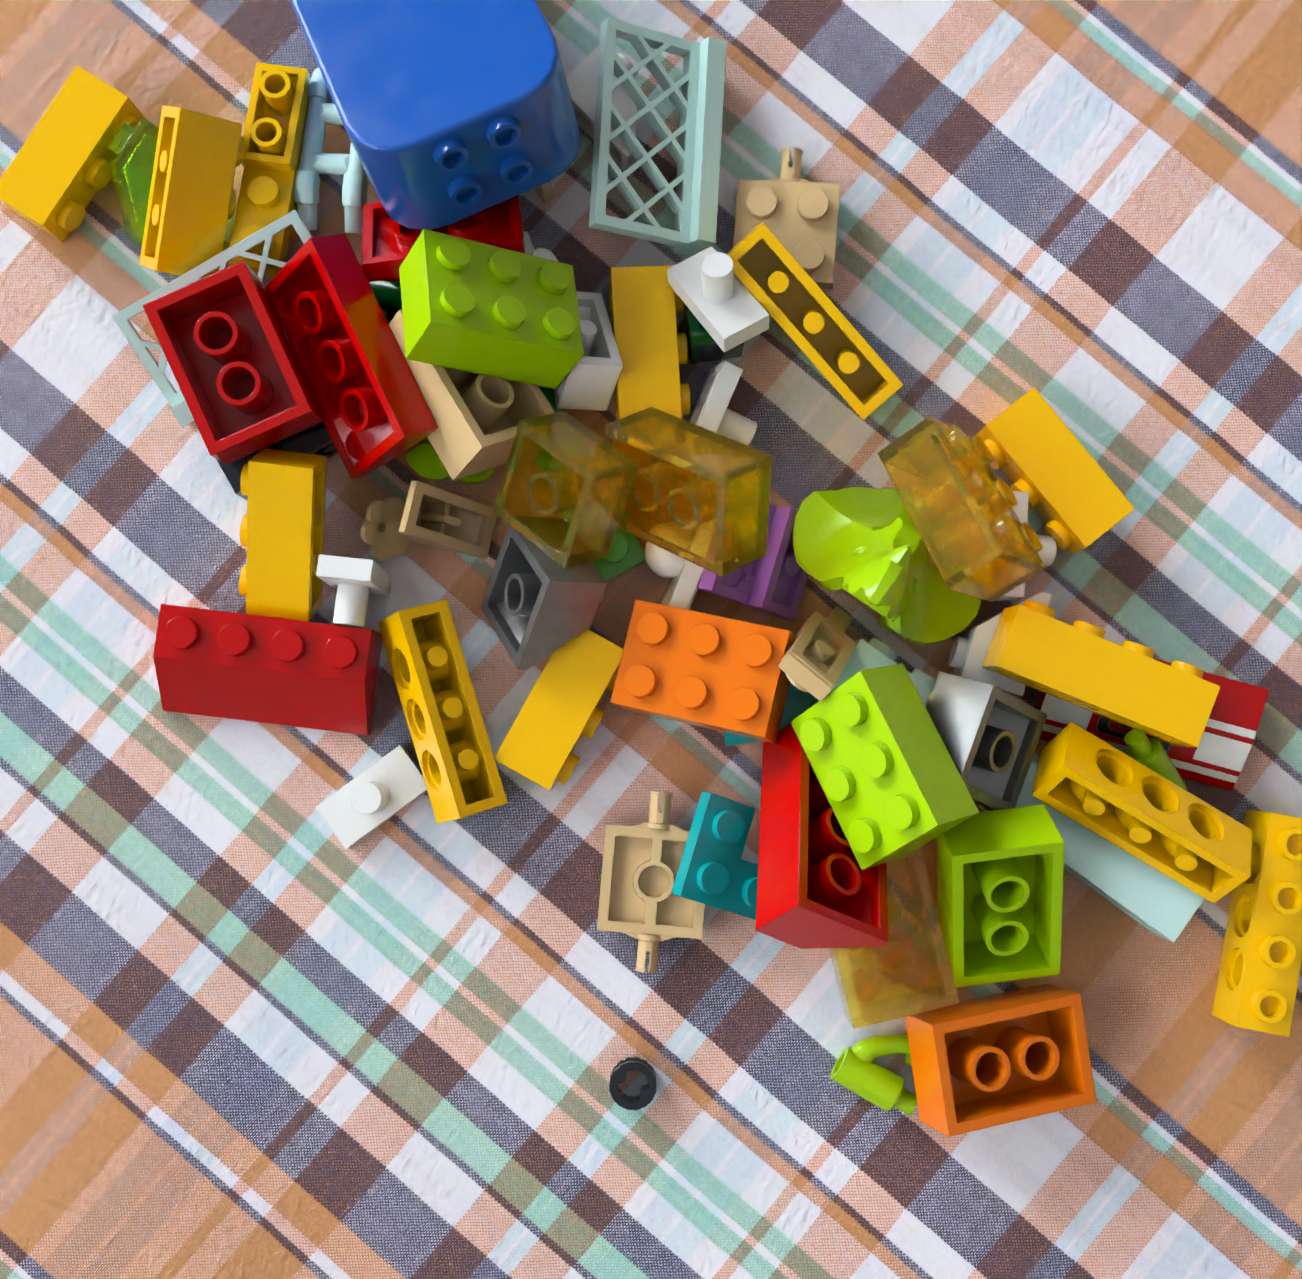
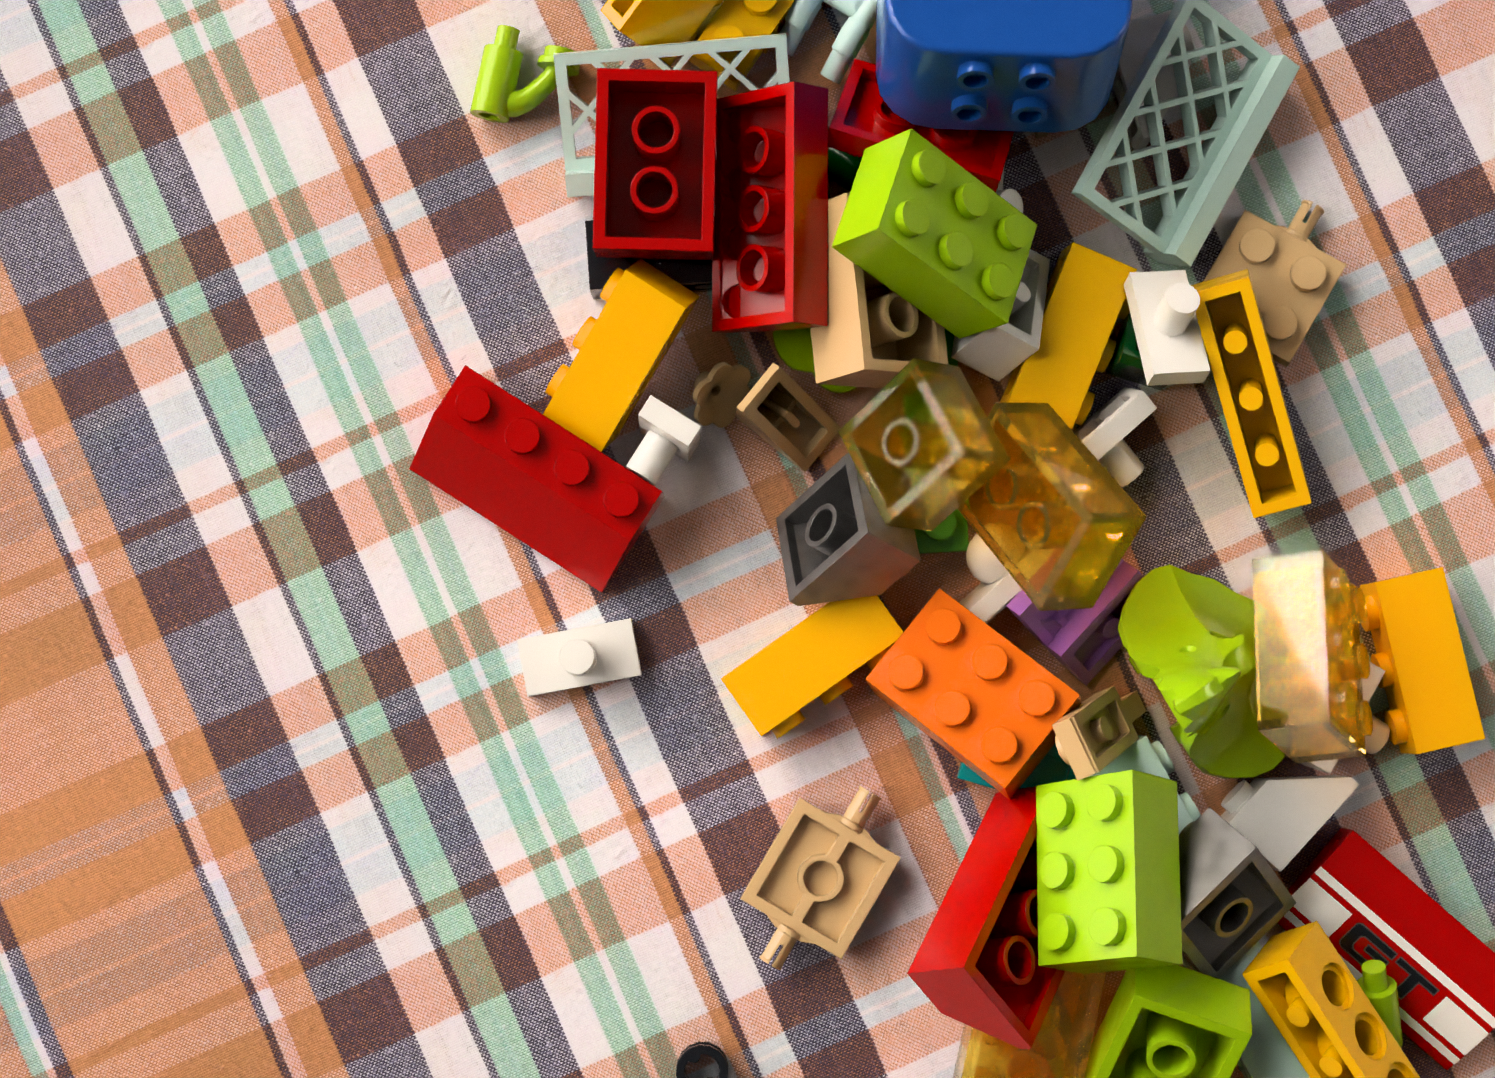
camera: 20 degrees right, 0 degrees up
yellow brick [377,599,508,824] -> none
teal plate [671,791,758,920] -> none
yellow brick [982,600,1221,747] -> none
none -> lime plant [470,25,580,123]

